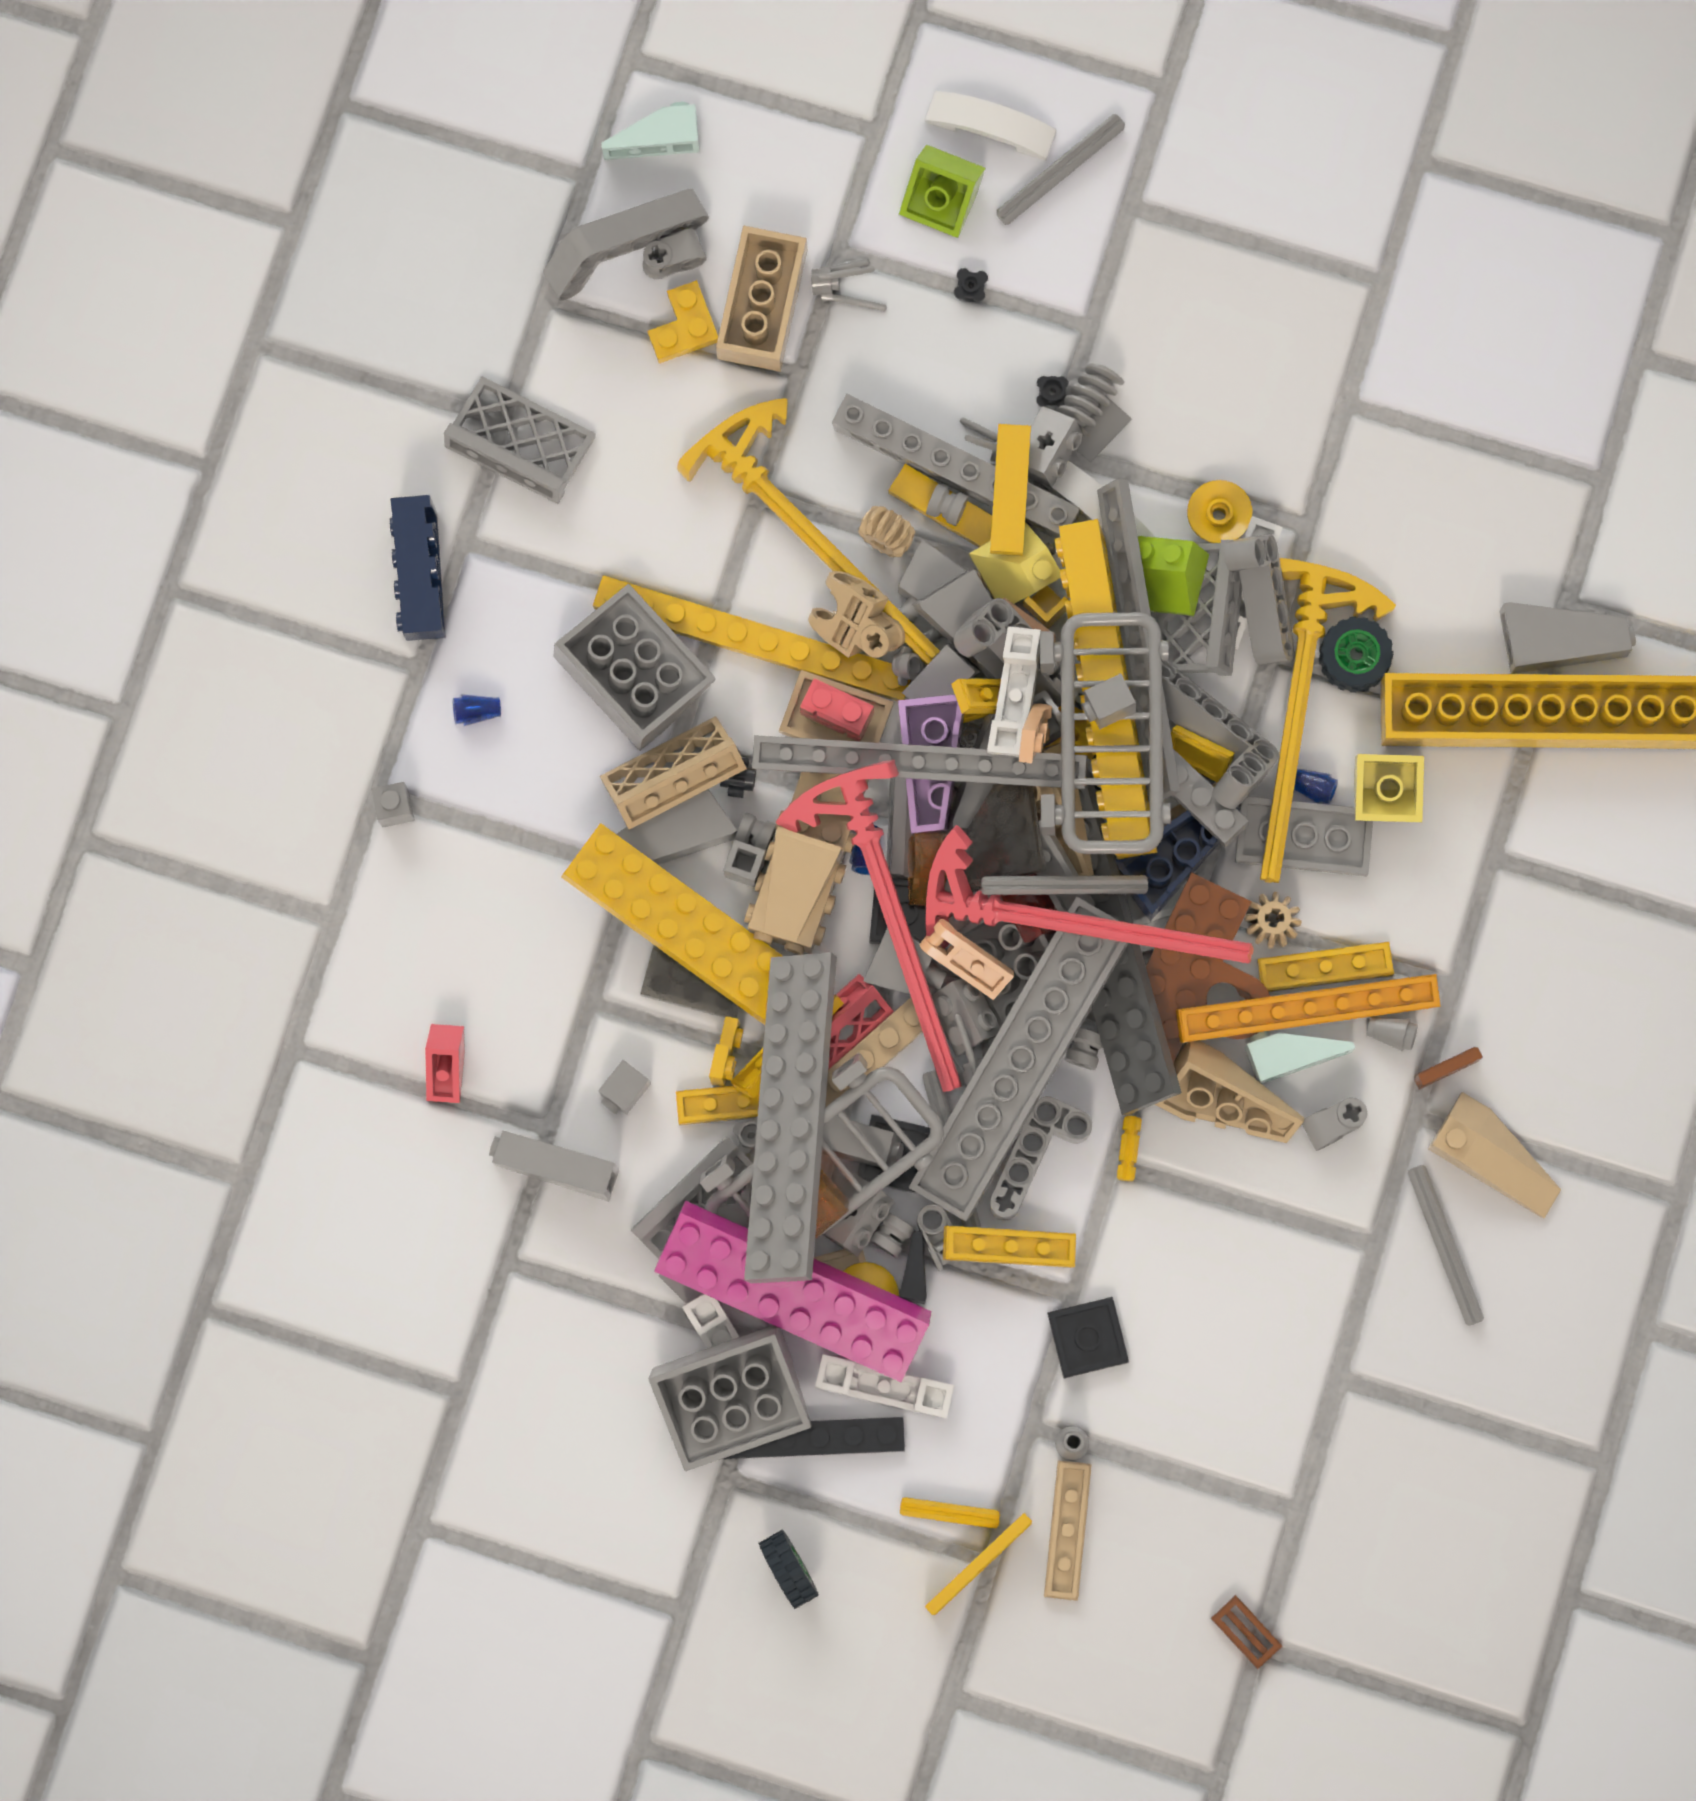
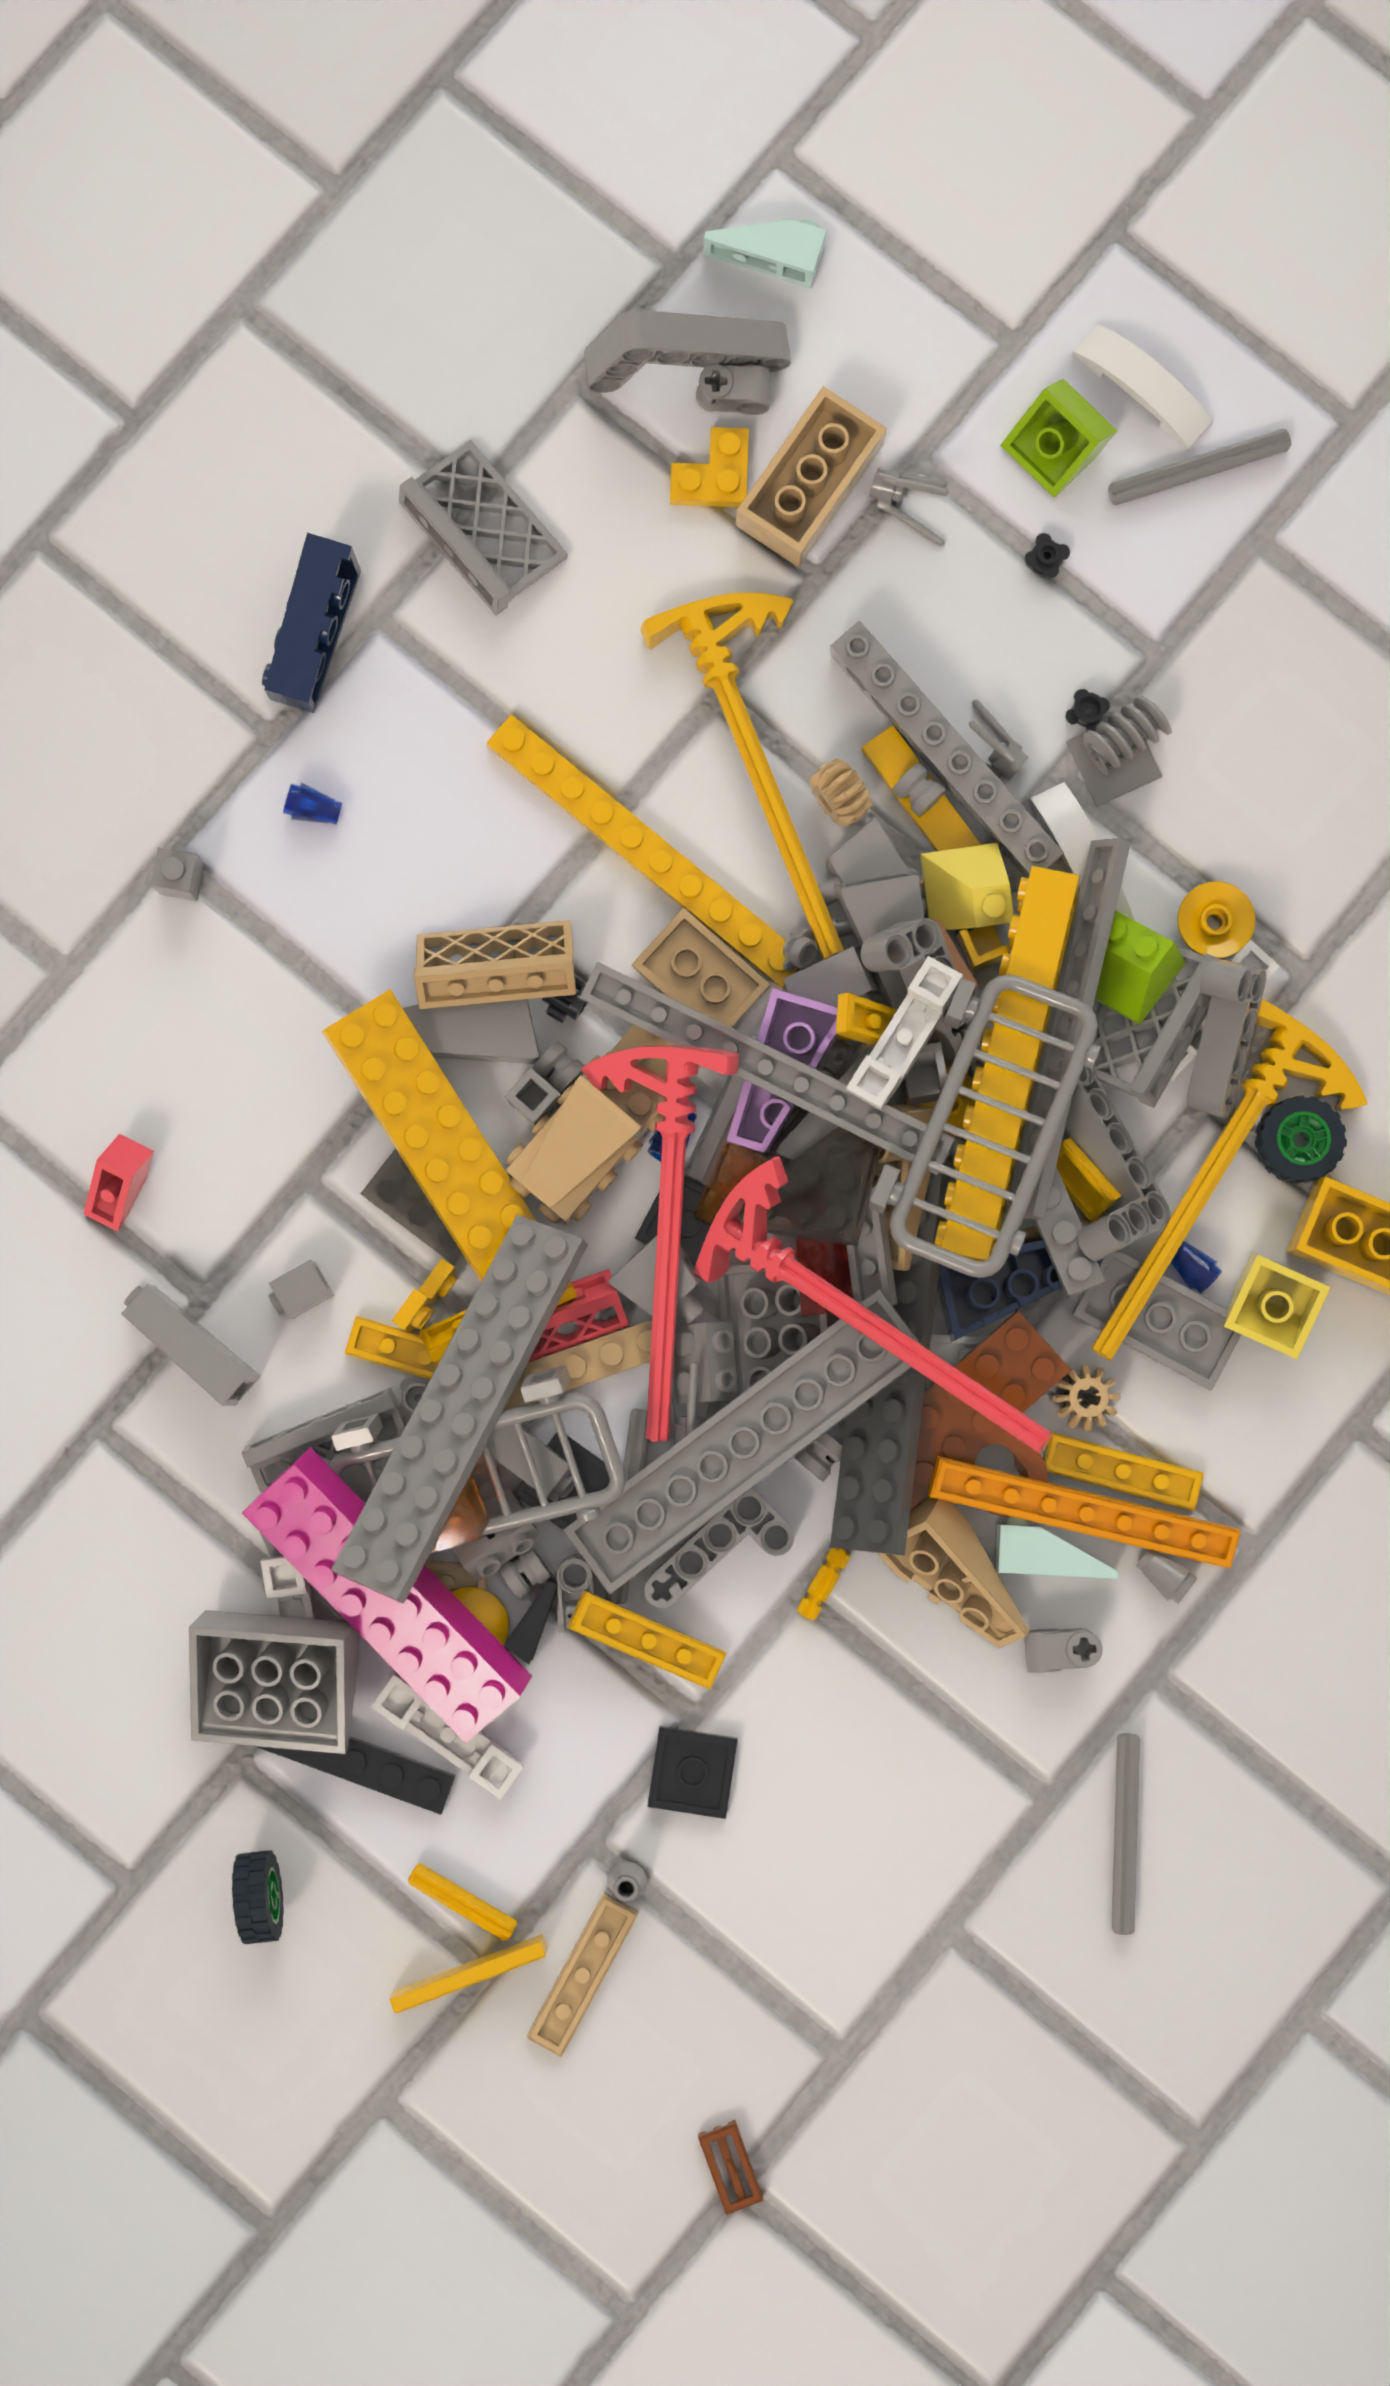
camera: 15 degrees right, 5 degrees up
light grey slope [553,583,716,751] -> none
coral brick [800,678,874,742] -> none
tan piece [808,571,905,658] -> none
light nougat plate [919,919,1014,1000] -> none
light grey axle [981,875,1148,895] -> none
yellow tile [990,424,1031,556] -> none
light nougat plate [1019,703,1052,763] -> none
light grey brick [1028,406,1083,488] -> none
light grey brick [1081,674,1136,730] -> none
dark orange tile [1414,1046,1483,1090] -> none
tan wedge [1428,1092,1561,1219] -> none

